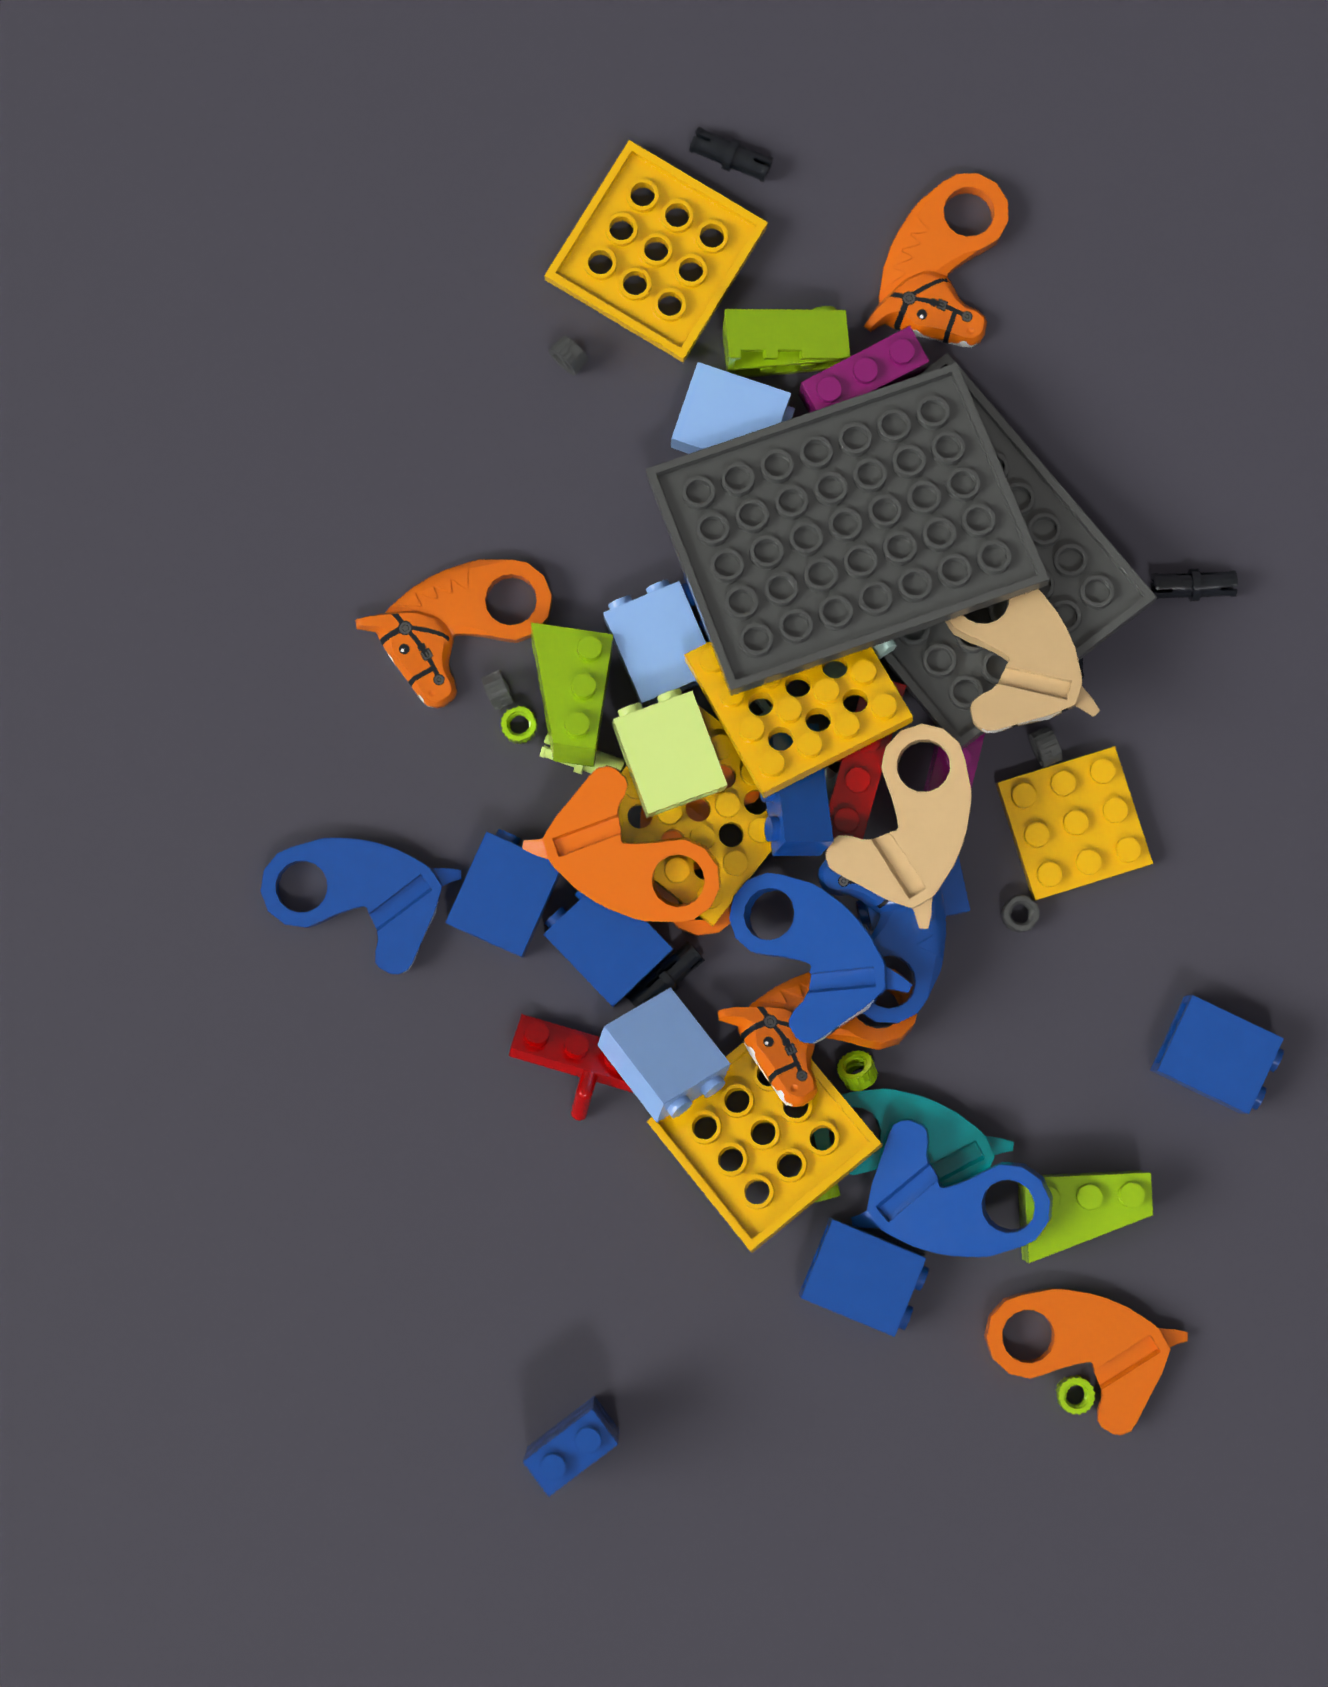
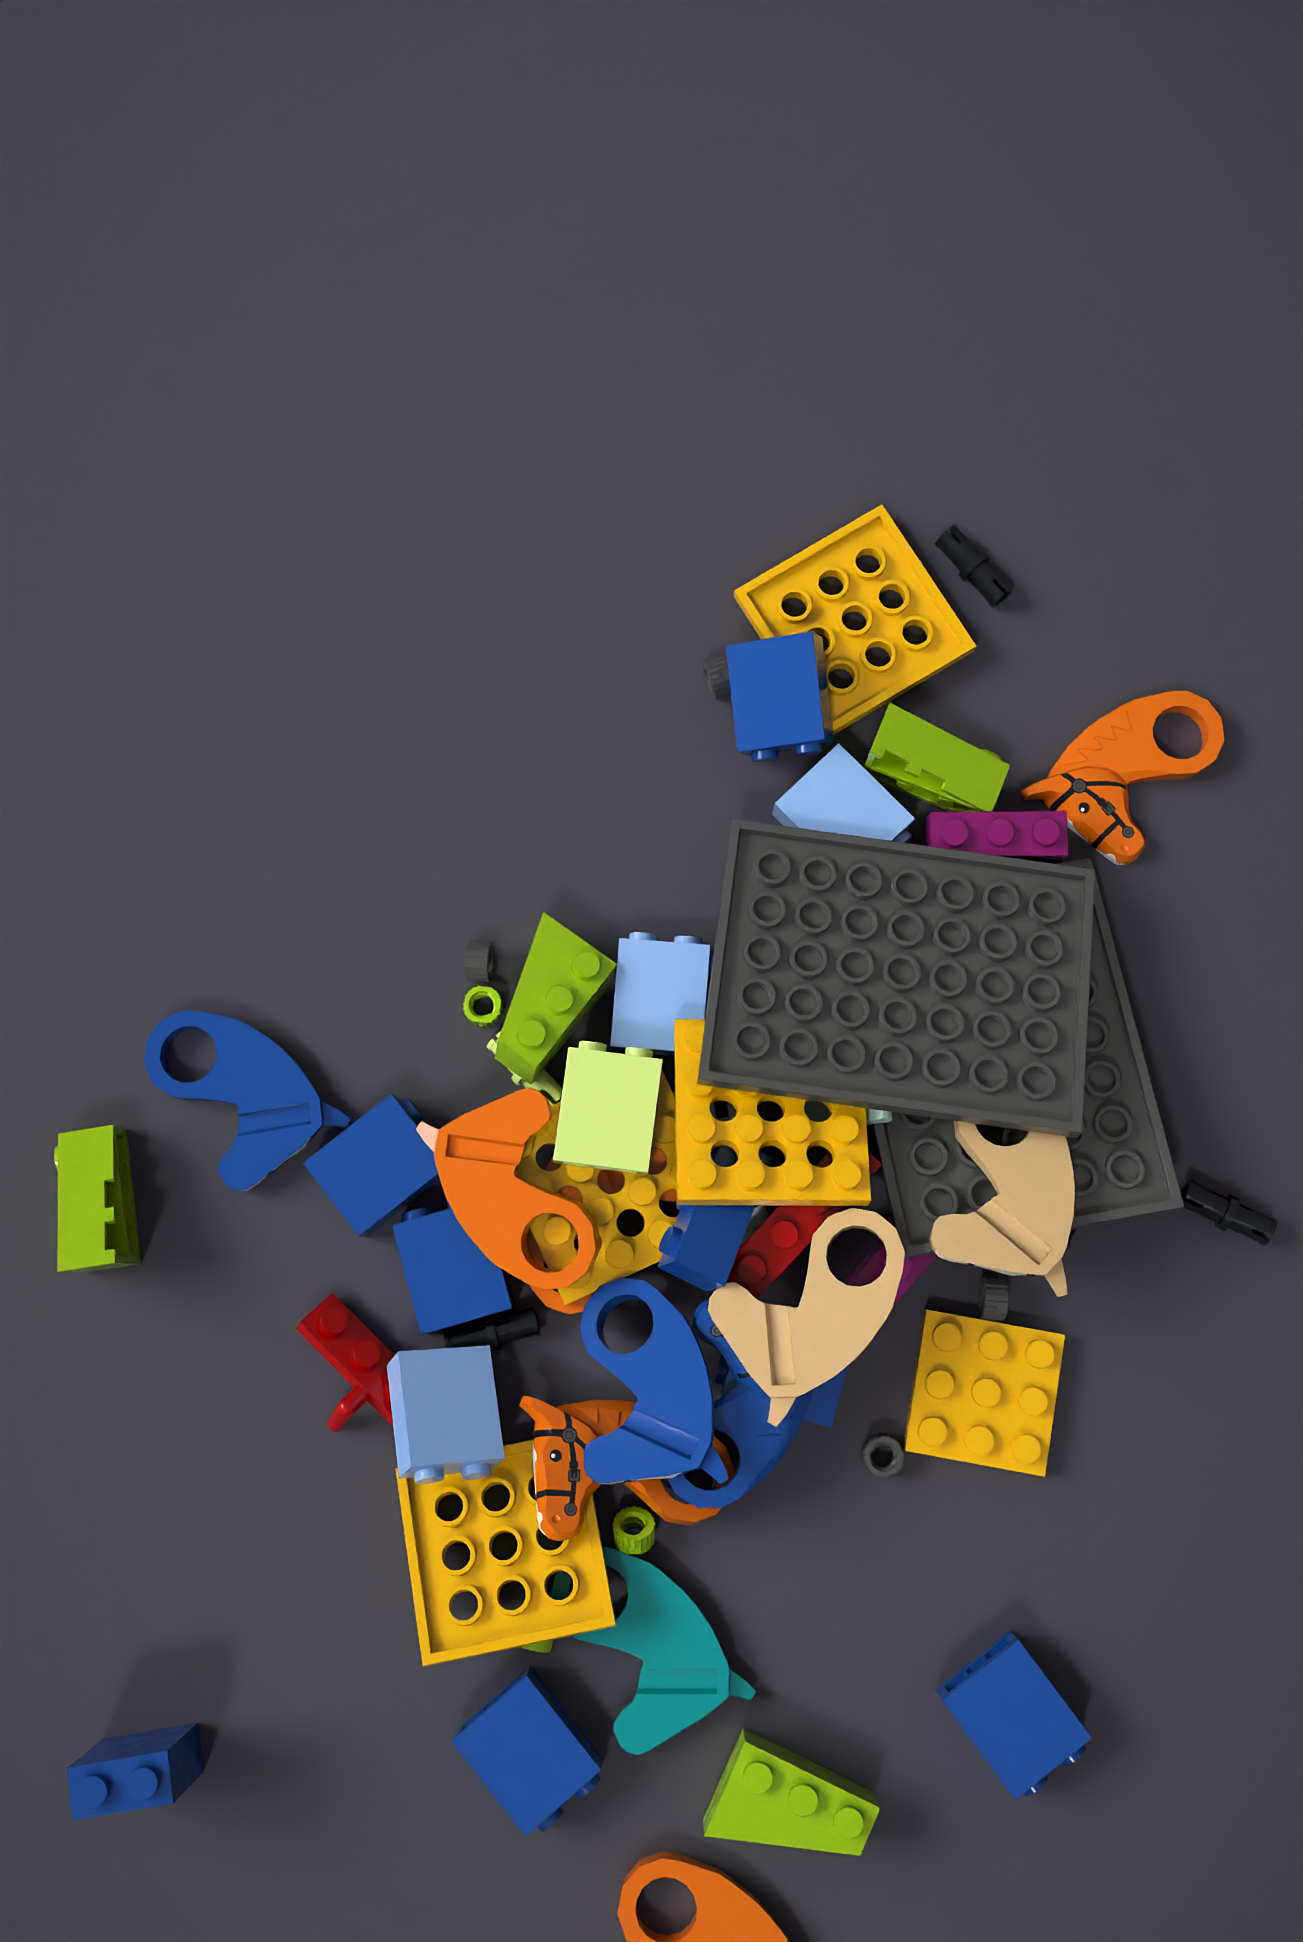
camera: 35 degrees right, 5 degrees down
orange animal [355,559,552,709] -> none
blue animal [851,1119,1053,1257] -> none
none -> lime wedge [54,1125,141,1273]
none -> blue brick [726,631,834,762]

